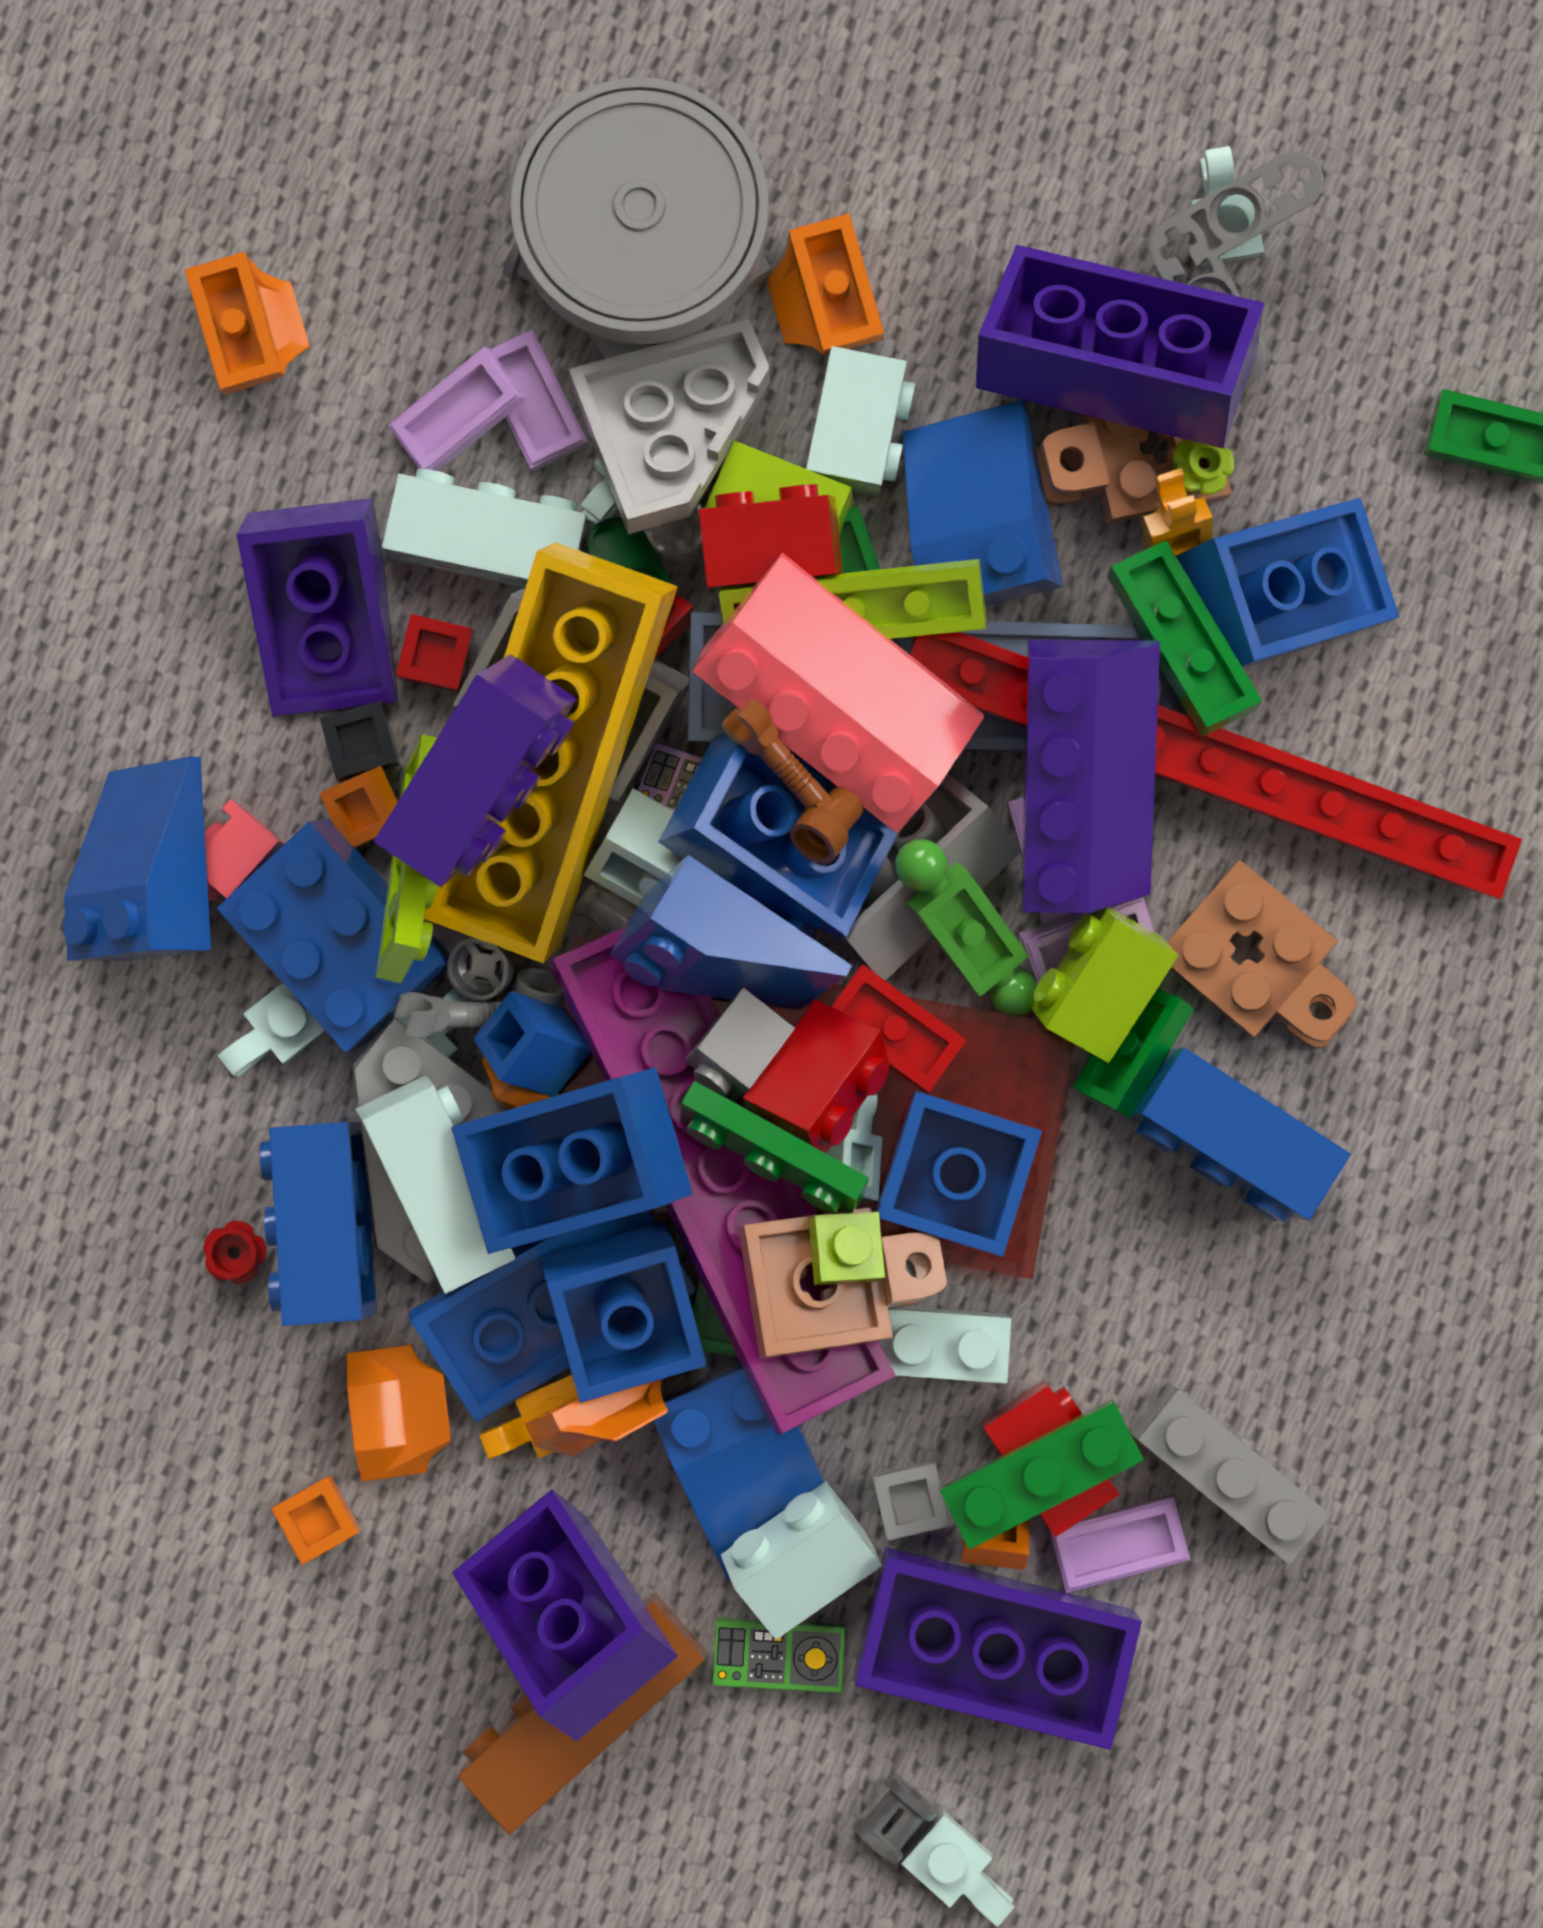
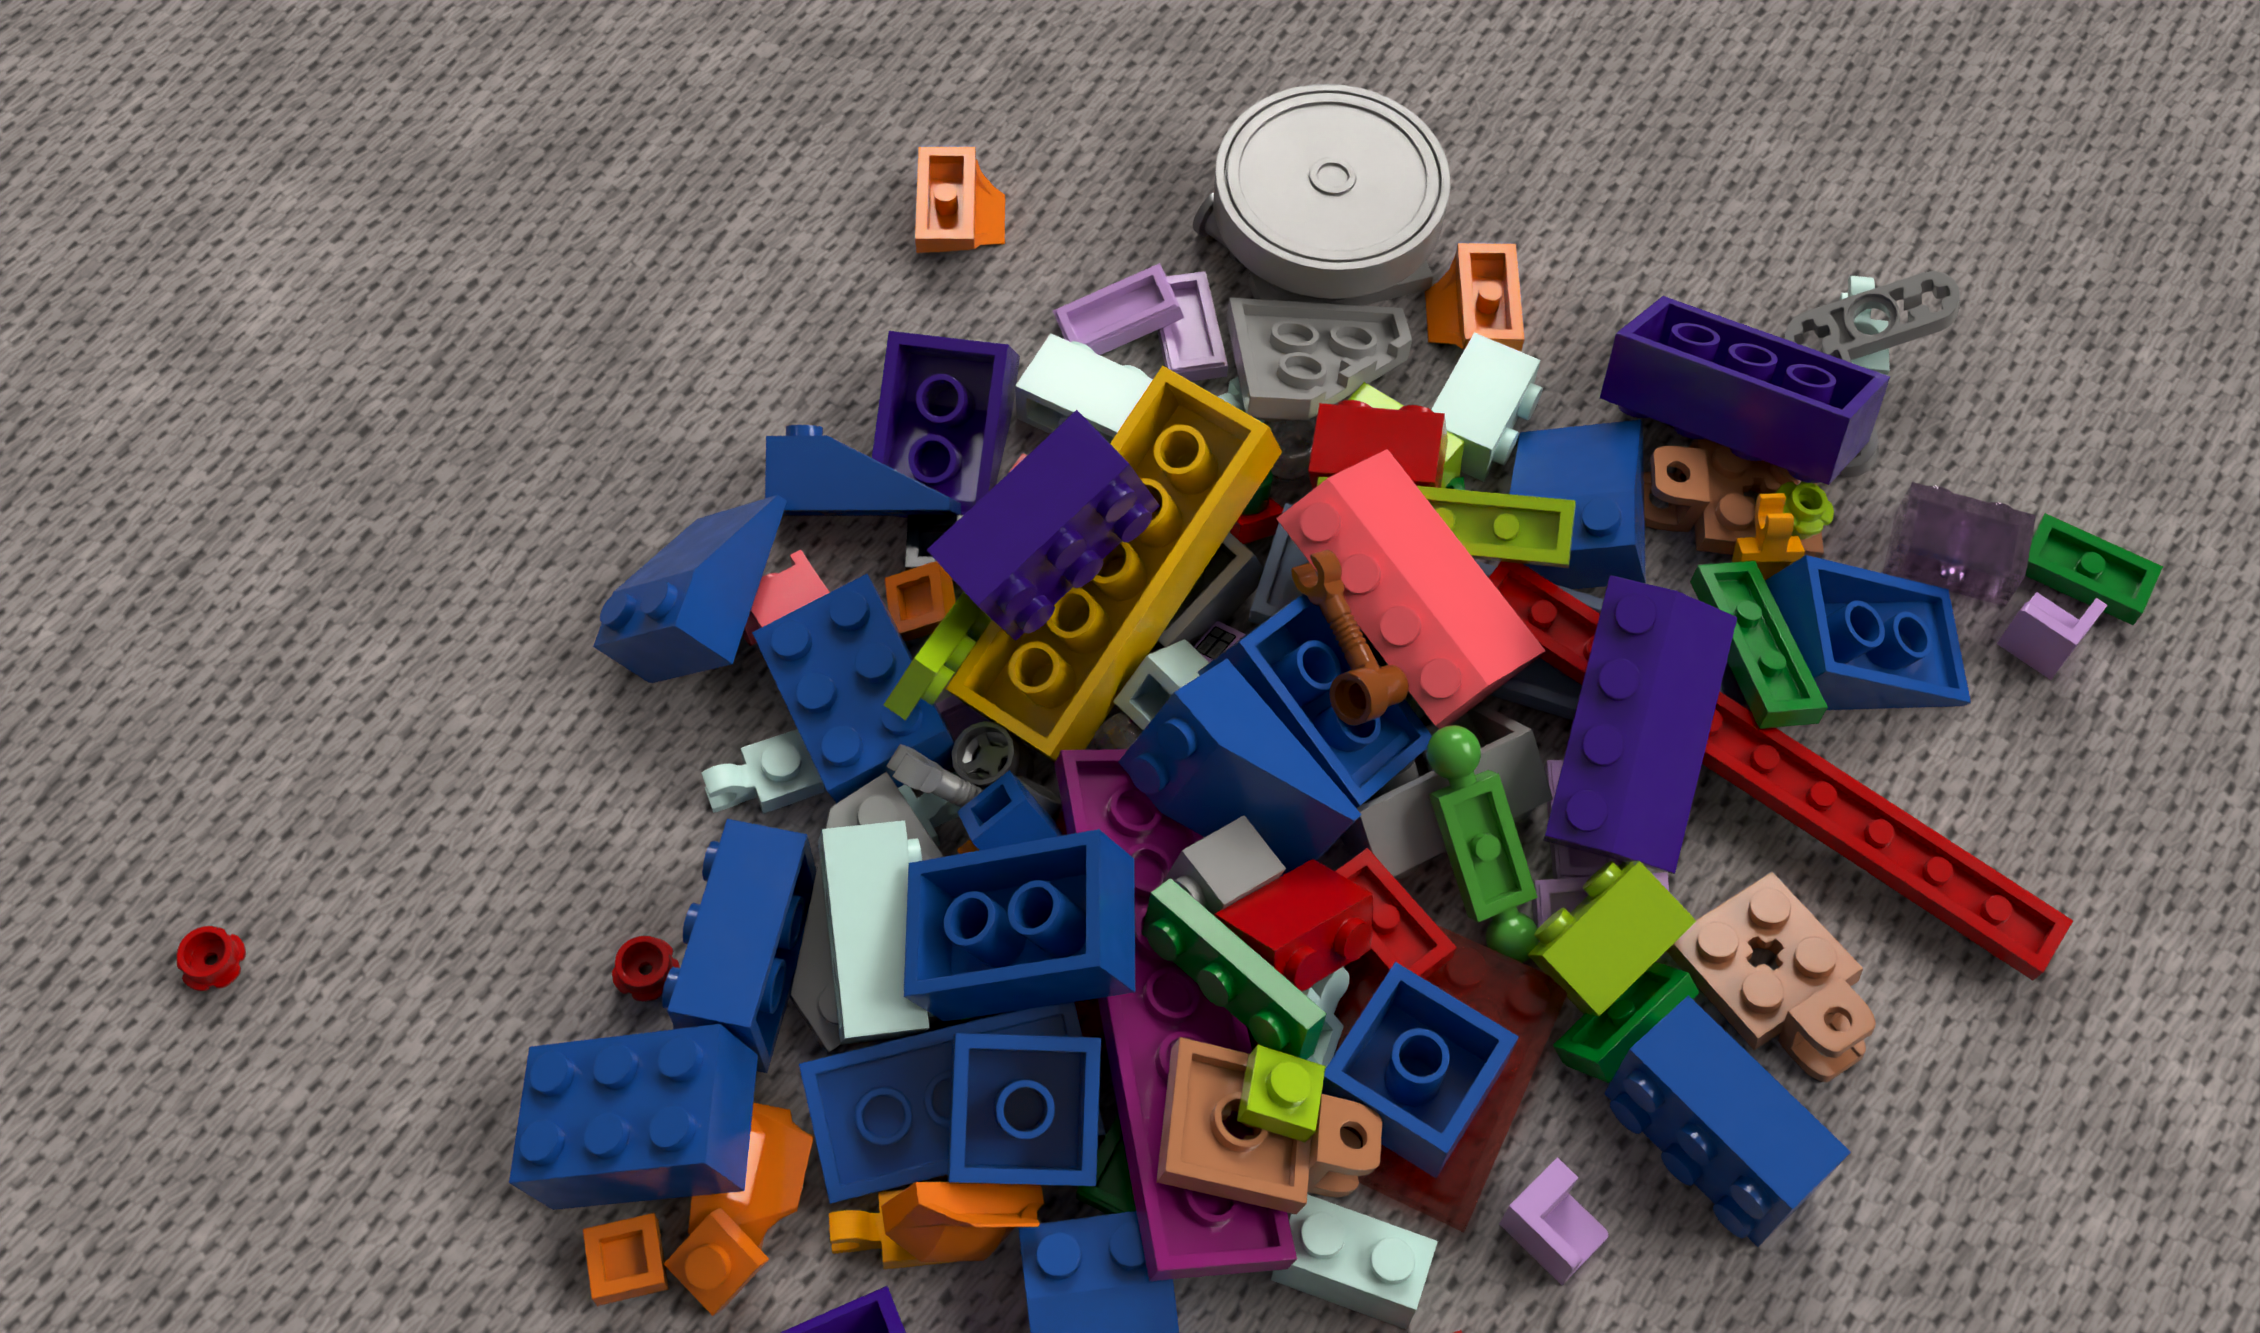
camera: 15 degrees right, 25 degrees down
none -> blue brick [509,1024,758,1210]
none -> orange plate [664,1207,769,1316]
none -> blue slope [765,425,961,516]
none -> lavender panel [1499,1157,1608,1285]
none -> clear purple brick [1883,482,2036,606]
none -> lavender panel [1997,592,2107,680]

